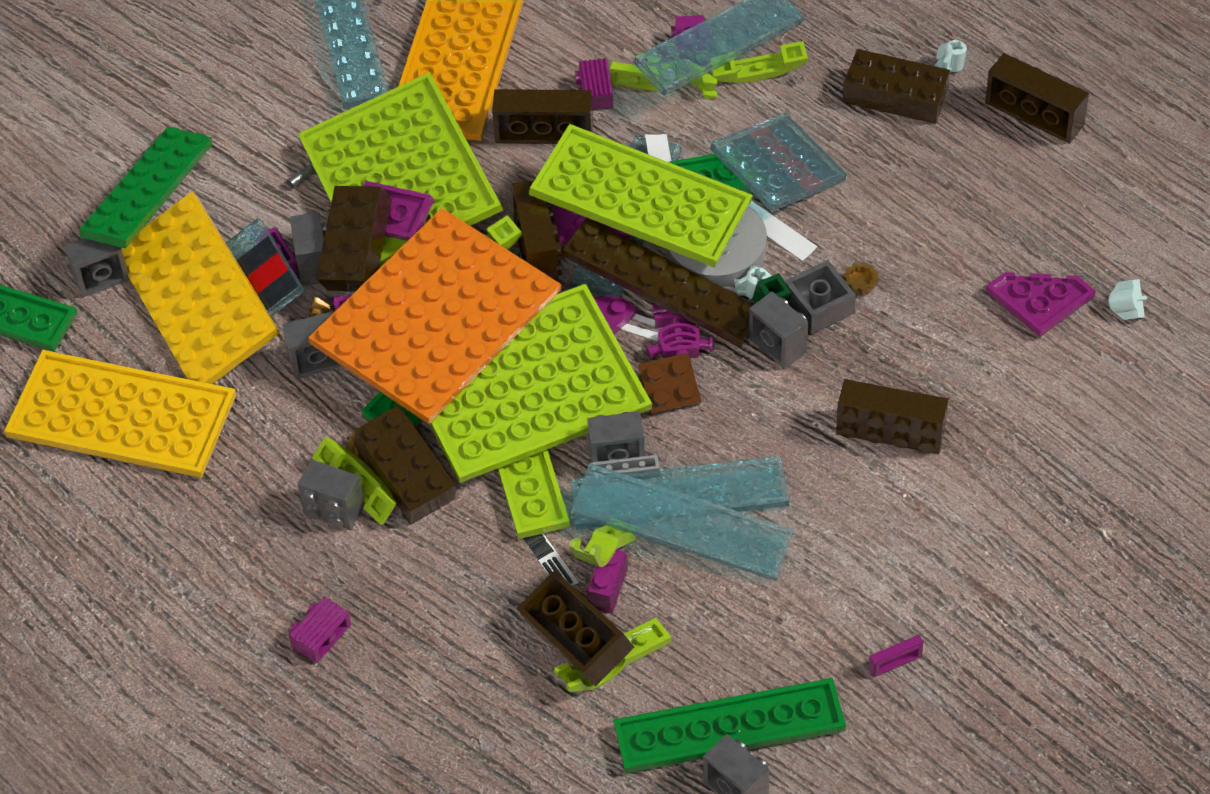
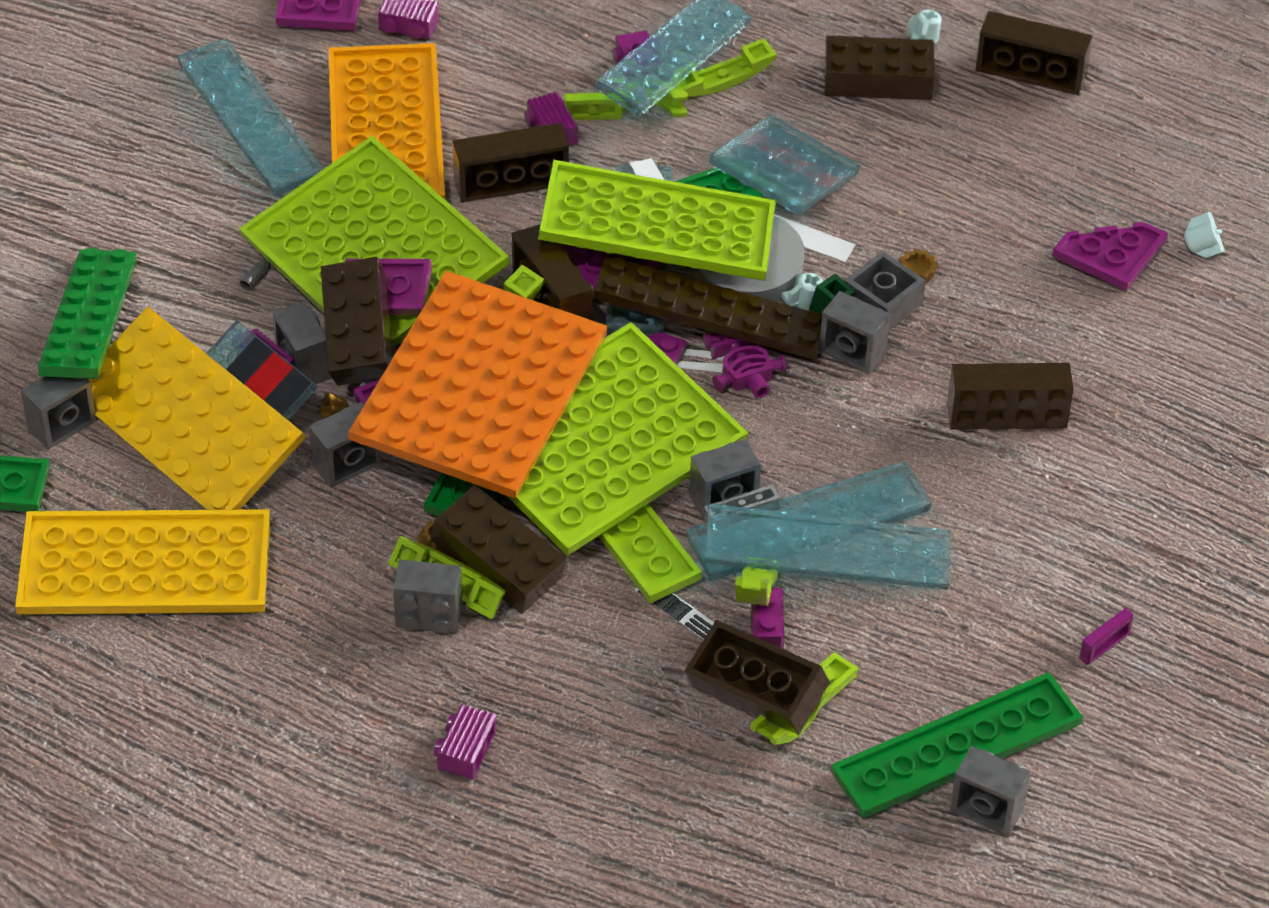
camera: 20 degrees left, 5 degrees down
reddish brown plate [638,353,702,416] -> none

